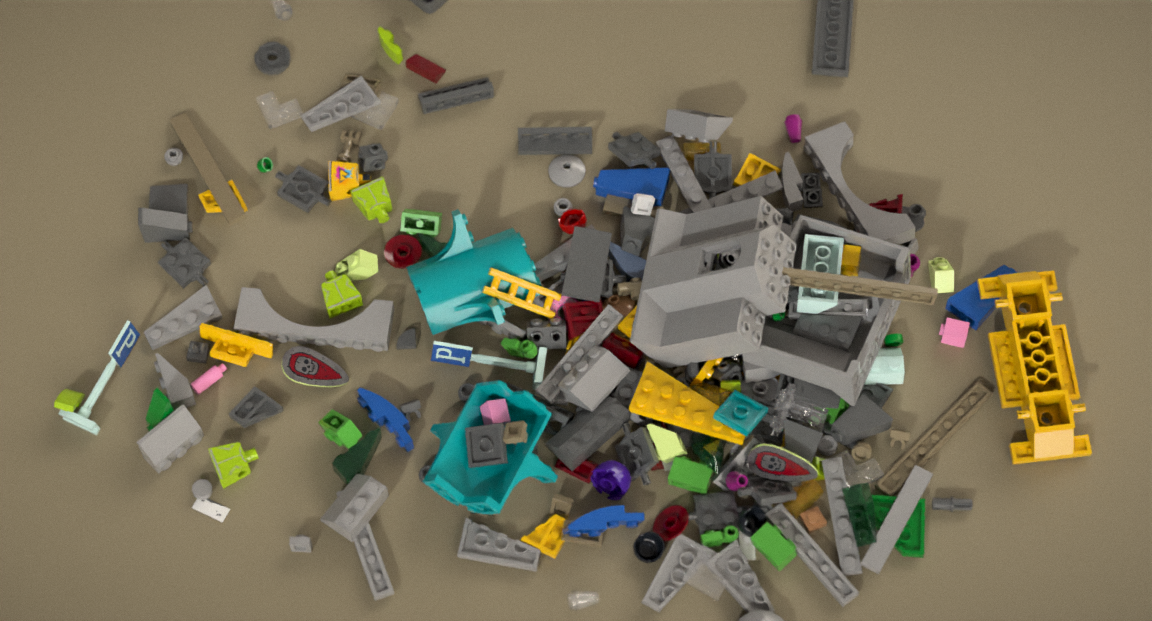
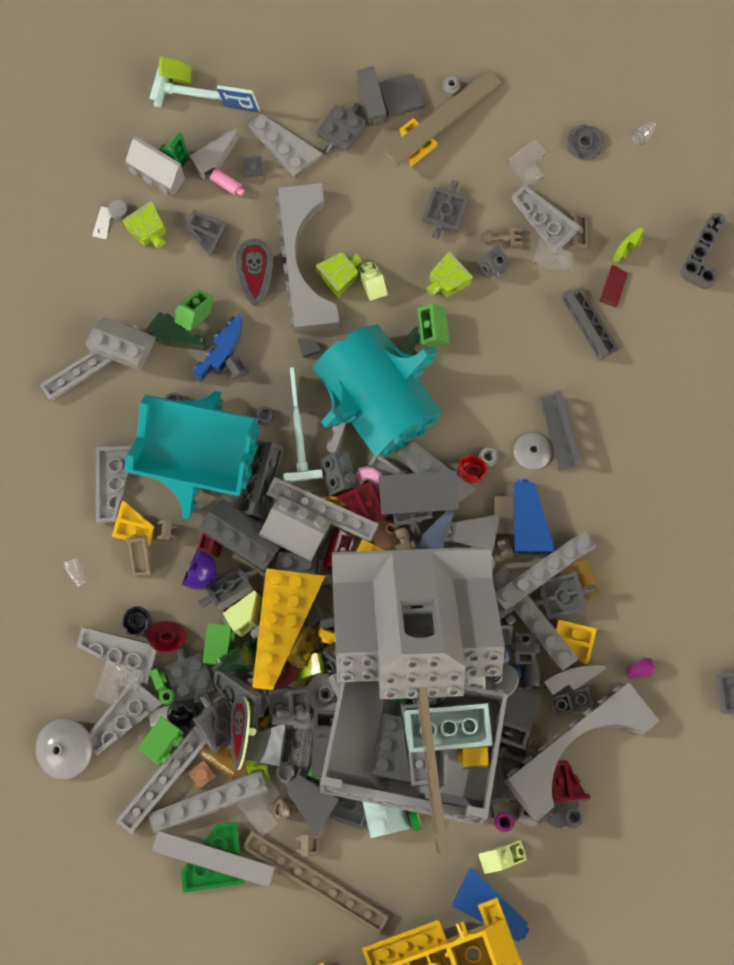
camera: 75 degrees right, 15 degrees up
yellow bracket [199,323,273,367] -> none
green hinge [257,157,273,173] -> none
light grey plate [289,535,312,552] -> none
yellow torso [328,161,371,201] -> none
dark red dish [384,235,422,269] -> none
dark grey tile [465,423,508,468] -> none
bright pink brick [480,399,511,428] -> none
yellow bar [482,268,562,319] -> none
bright green plate [500,338,538,359] -> none
dark tan tile [503,421,528,444] -> none
blue slope [562,505,645,537] -> none
dark grey plate [608,131,660,169] -> none
white tile [631,194,655,216] -> none
light grey slope [665,109,733,143] -> none
teal tile [713,390,768,437] -> none
magenta cone [726,471,748,491] -> none
clear green slope [842,483,877,547] -> none
dark grey axle [932,496,973,512] -> none
bright pink brick [939,317,970,348] -> none

